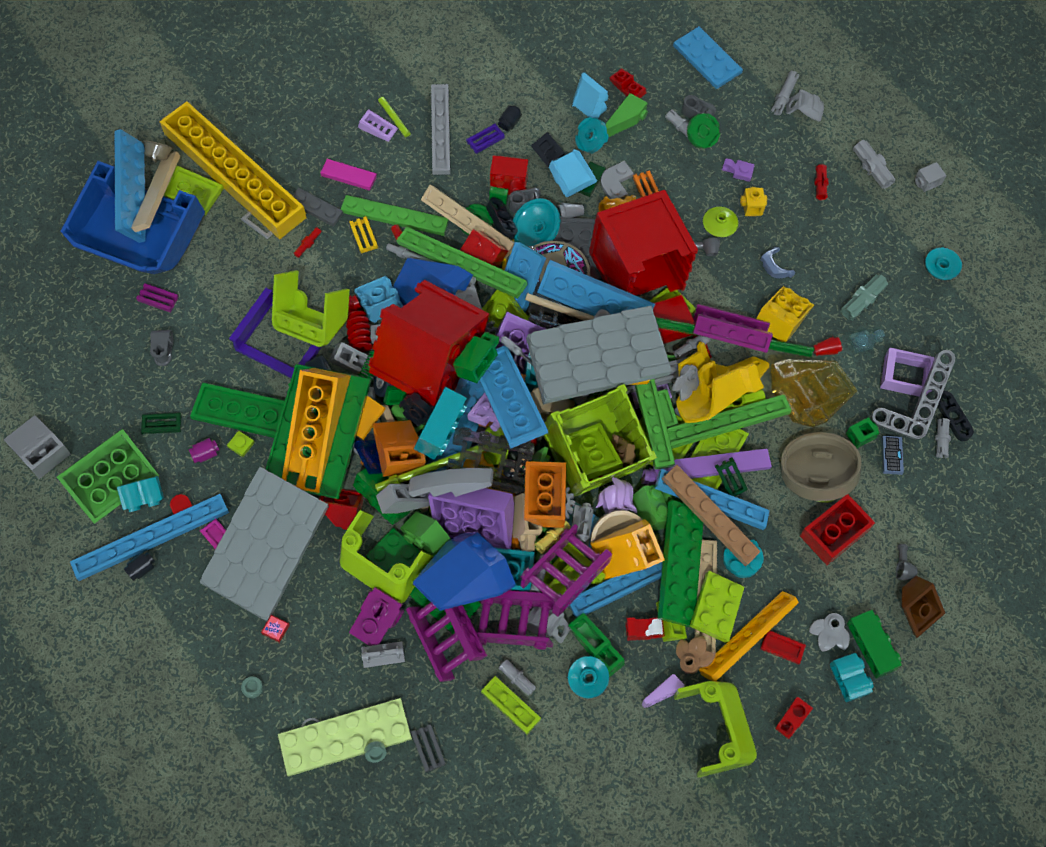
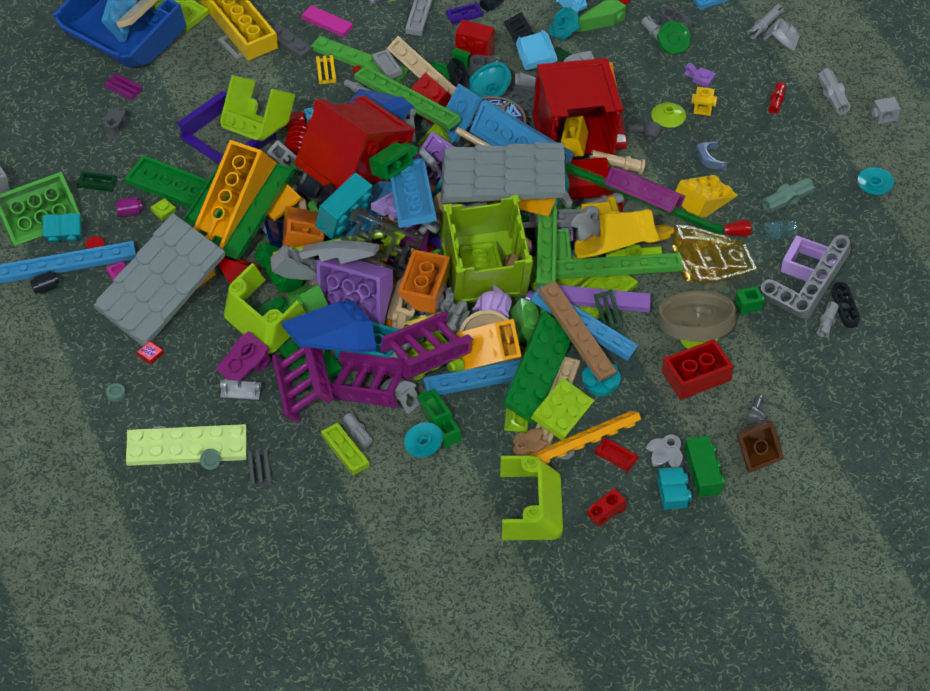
camera: 15 degrees right, 15 degrees down
red bar [293,227,321,258] -> none
green tile [384,386,406,405] -> none
red leg [625,618,665,641] -> none
lavender slope [642,674,685,708] -> none
tile [881,436,904,475] -> none
none -> light grey tile [372,49,402,79]
none -> yellow brick [561,116,588,157]
none -> tan pin [590,150,645,175]

